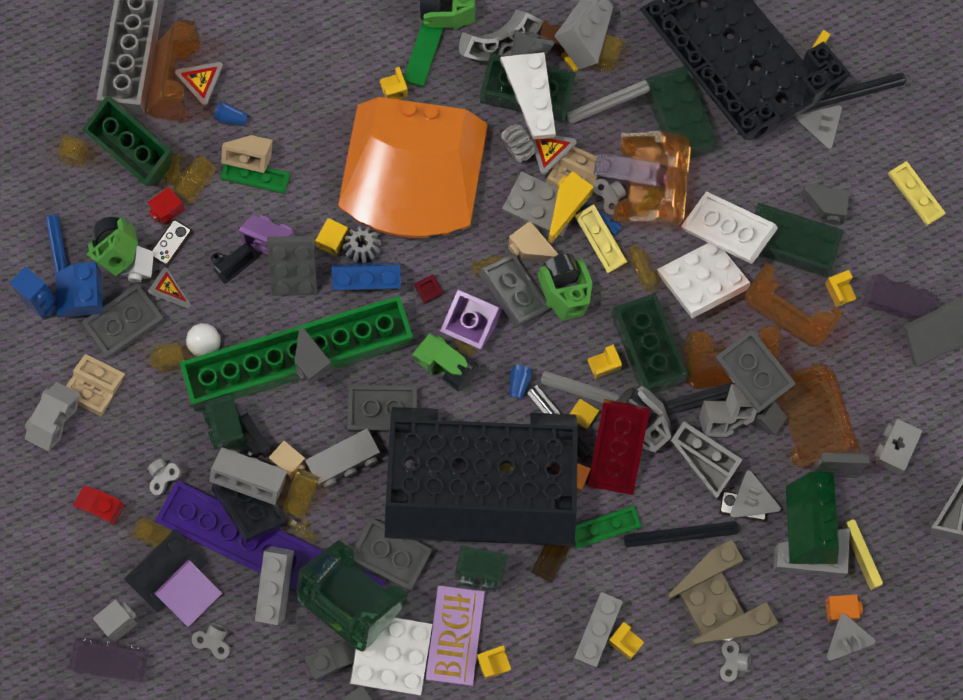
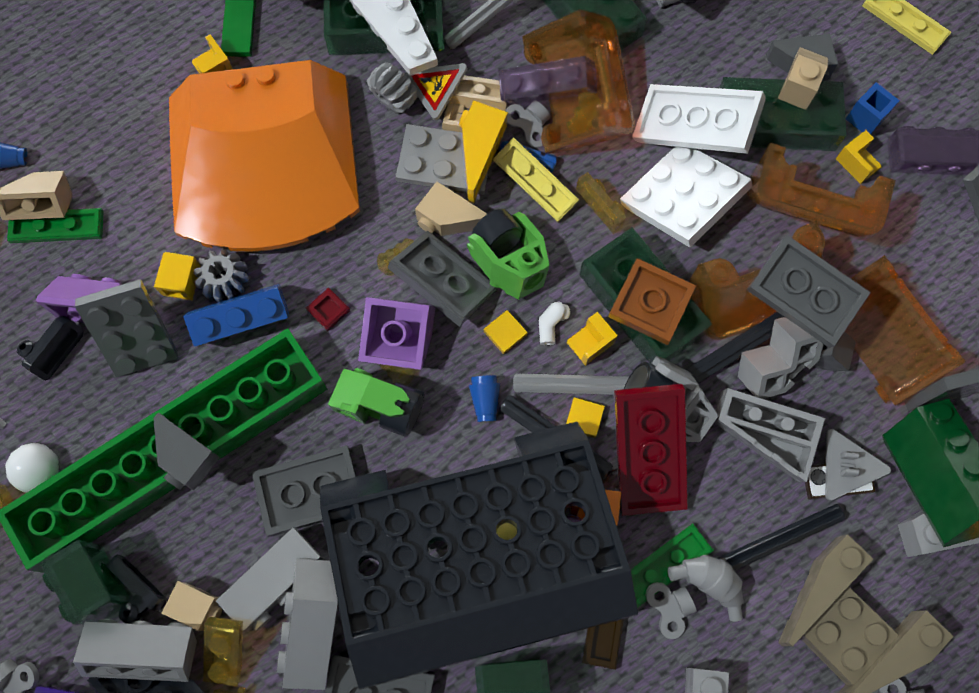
camera: 15 degrees left, 0 degrees up
none -> light grey wedge [276,558,338,690]
none -> yellow tile [483,310,528,354]
none -> white arm [539,302,571,345]
none -> dark orange plate [608,258,696,345]
none -> light grey piece [645,582,697,639]
none -> light grey piece [668,555,744,622]
none -> tan slope [778,47,828,110]
none -> blue brick [845,82,900,134]

